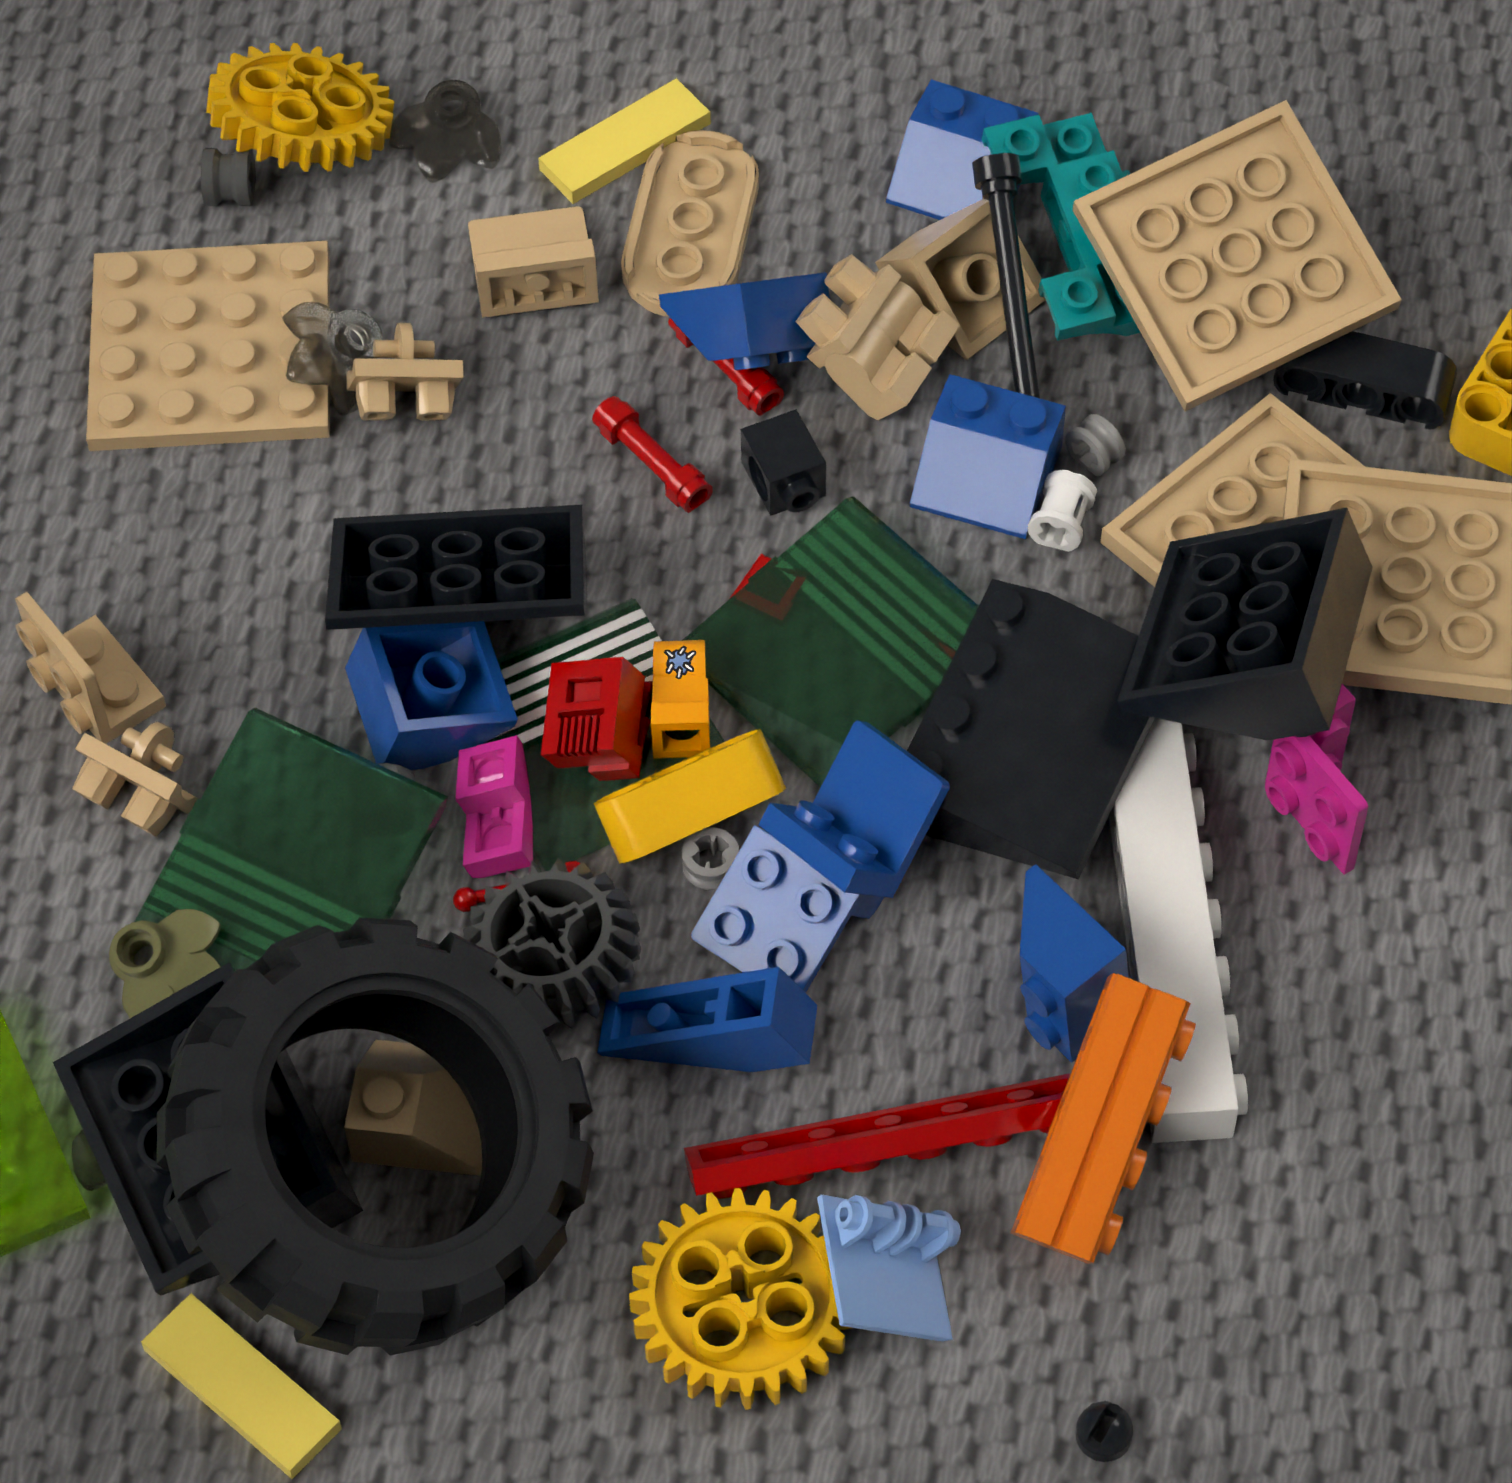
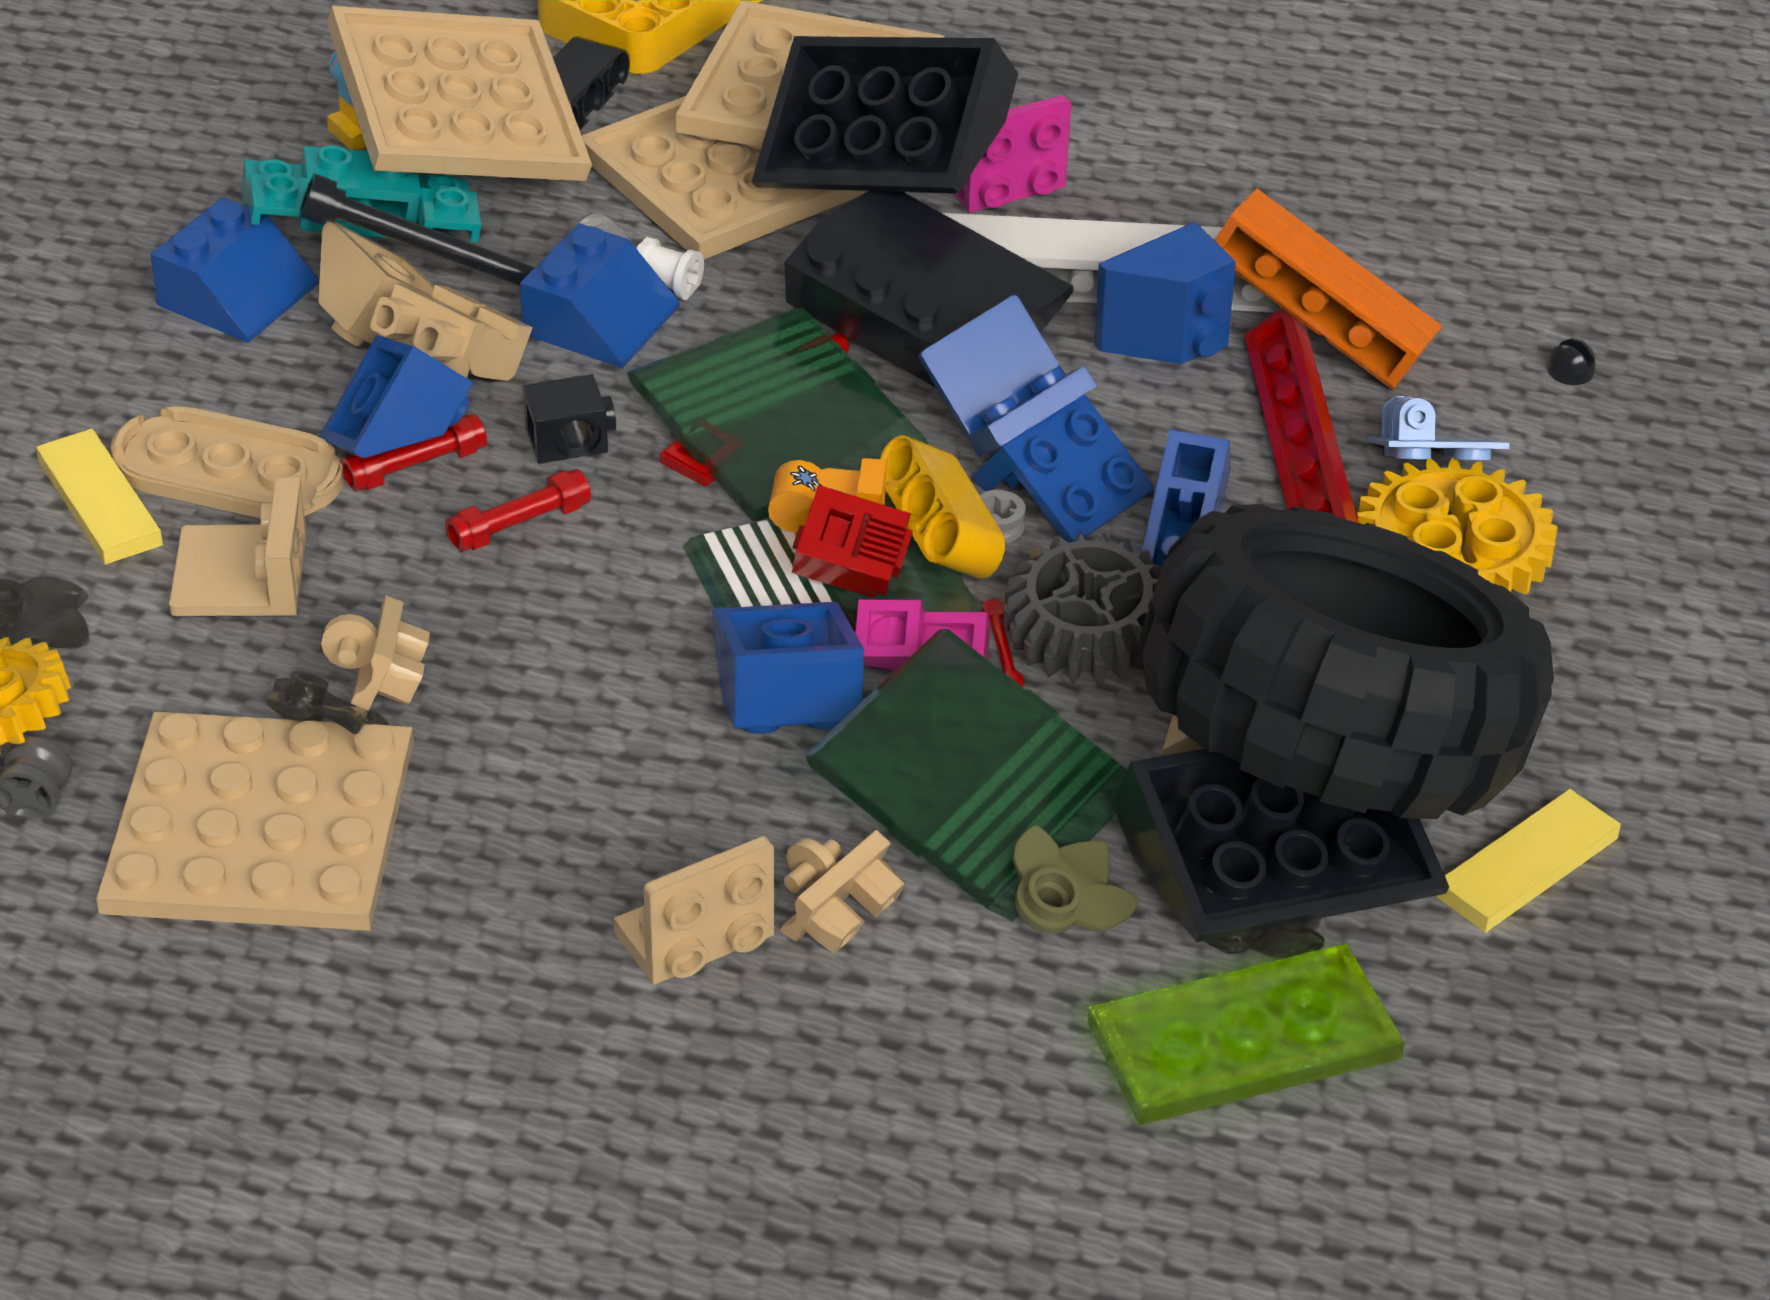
camera: 85 degrees left, 15 degrees down
black slope [325,505,587,630] -> none

